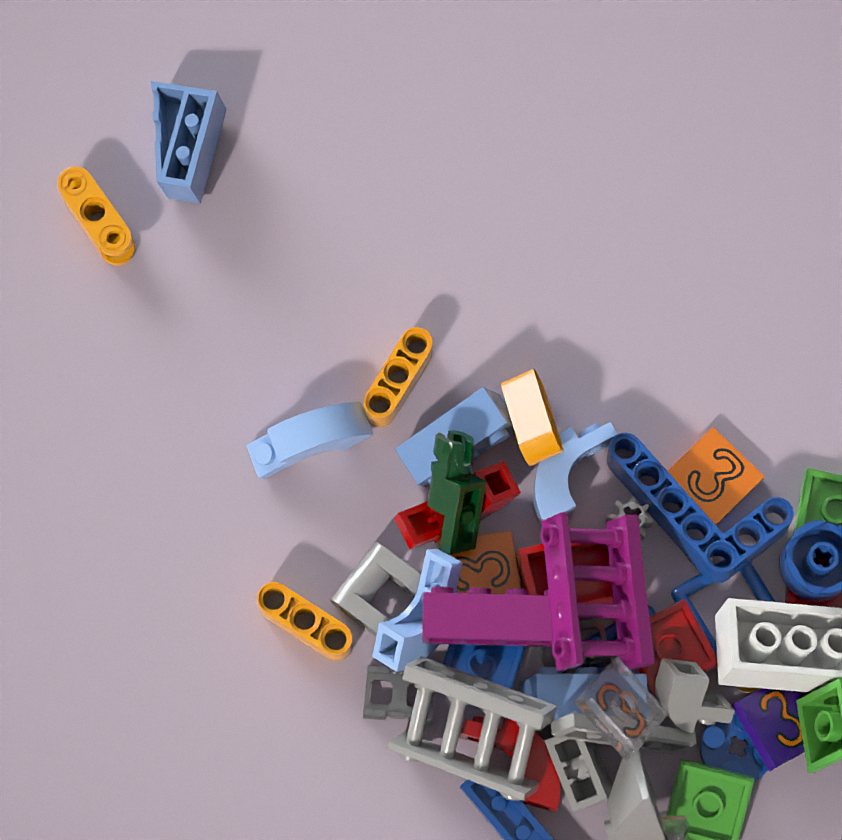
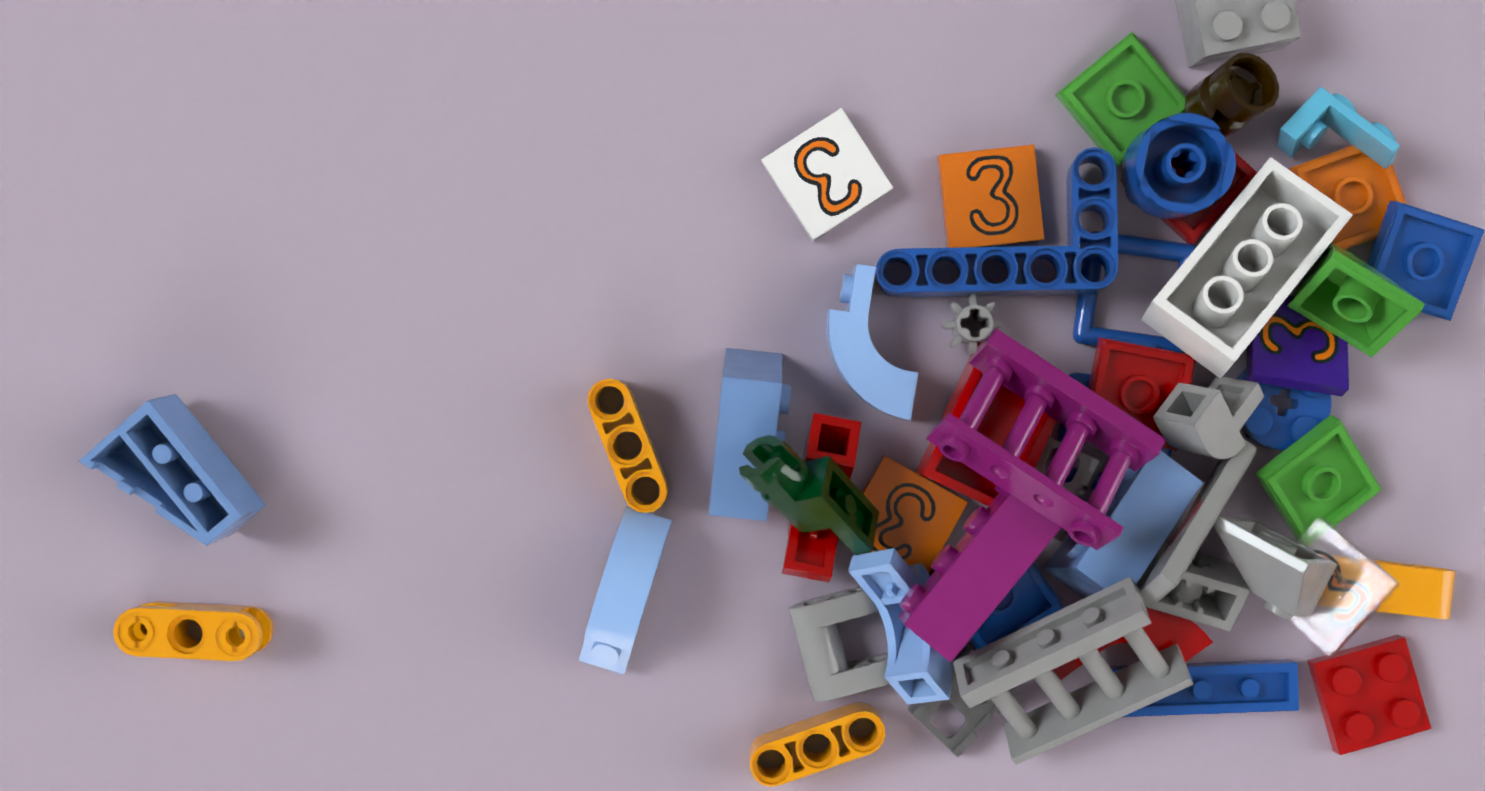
camera: 45 degrees left, 15 degrees up
beam [501,369,564,466] -> none
clear tile [574,657,669,760] -> none
none -> white tile [761,107,893,242]

